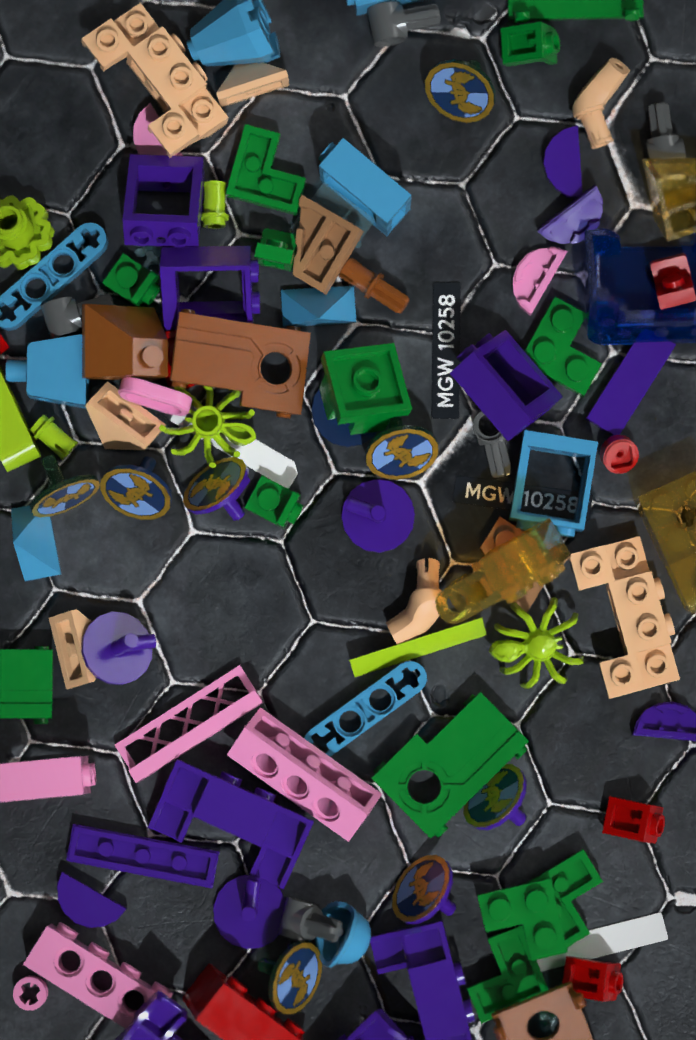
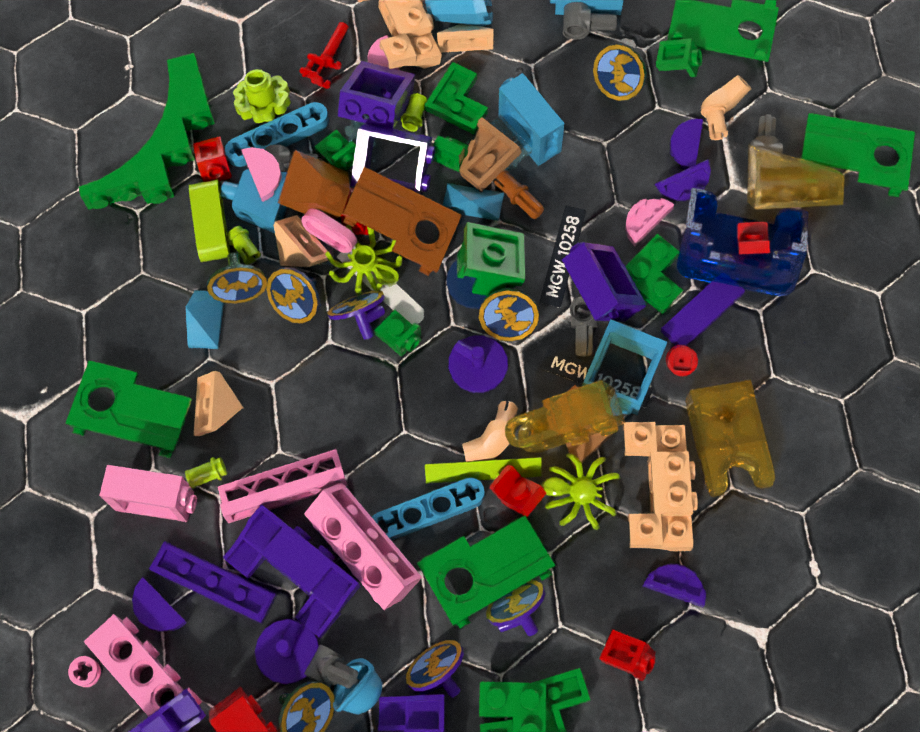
camera: 10 degrees right, 15 degrees down
shield [81,611,156,685] -> none
none -> lime pin [185,457,227,489]
none -> bright pink tile [241,147,282,202]
none -> red piece [299,22,349,89]
none -> red bracket [490,465,547,517]

